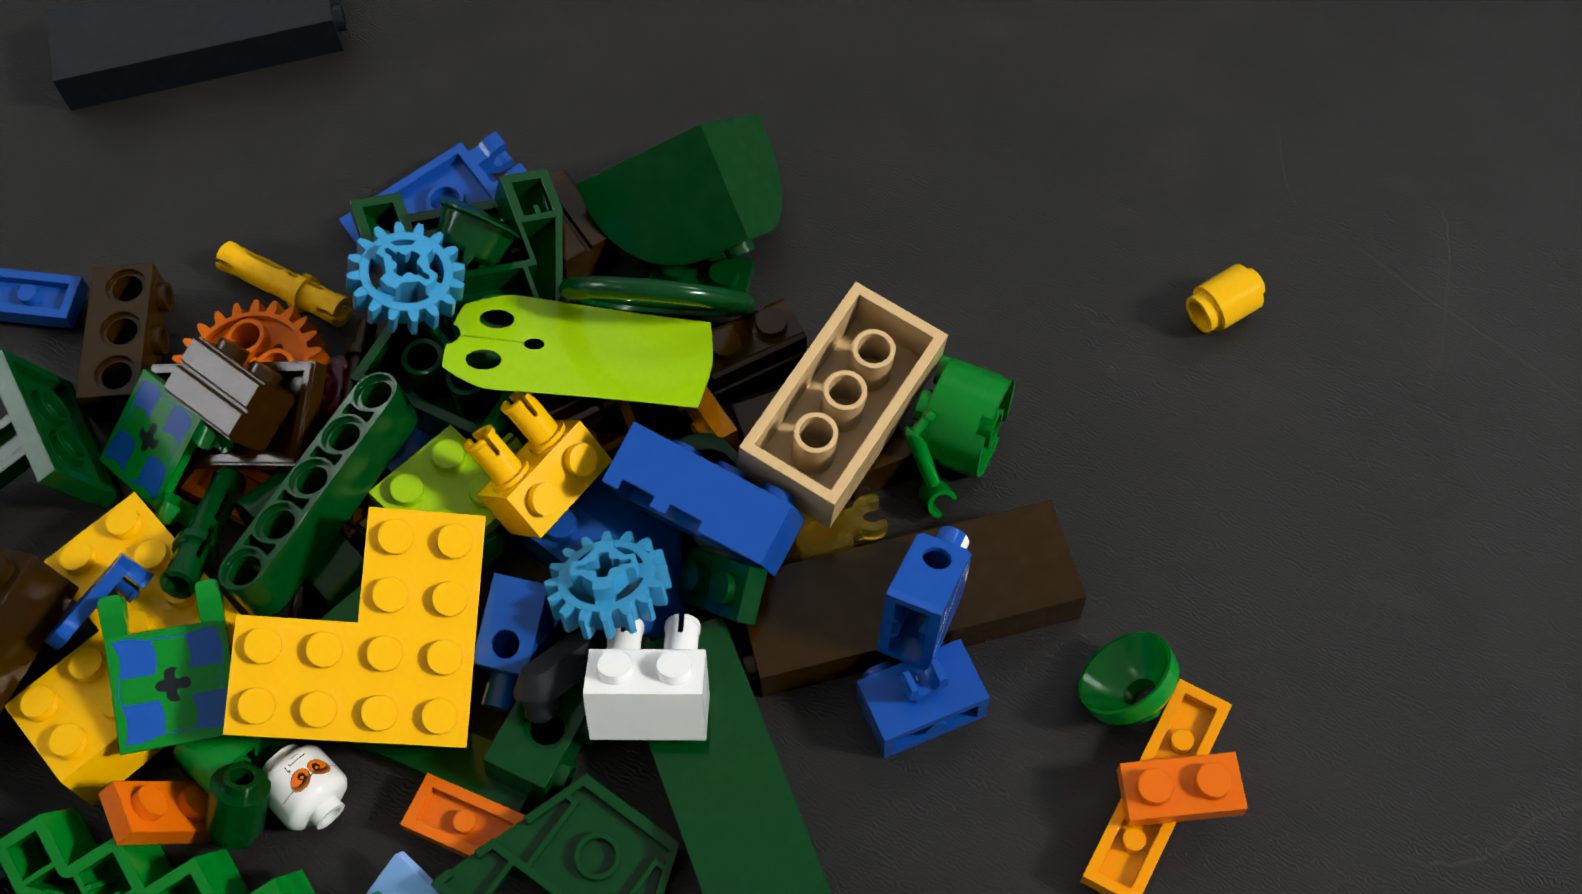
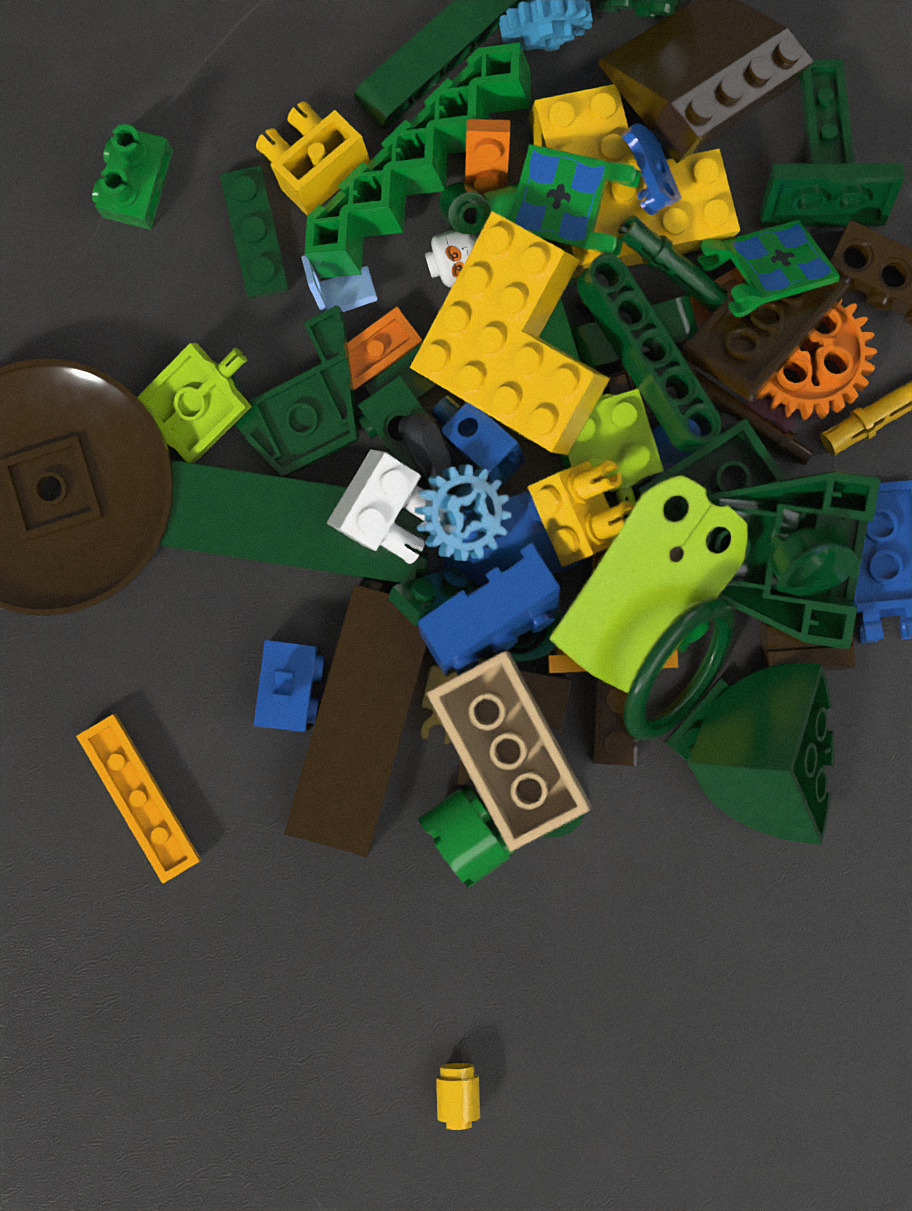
camera: 110 degrees right, 25 degrees up
dark brown brick [163,336,295,452] -> none
dark azure gear [346,221,465,335] -> none
blue torso [877,526,972,670] -> none
green piece [905,408,957,518] -> none
green piece [1078,632,1180,725] -> none
orange plate [1116,752,1248,827] -> none

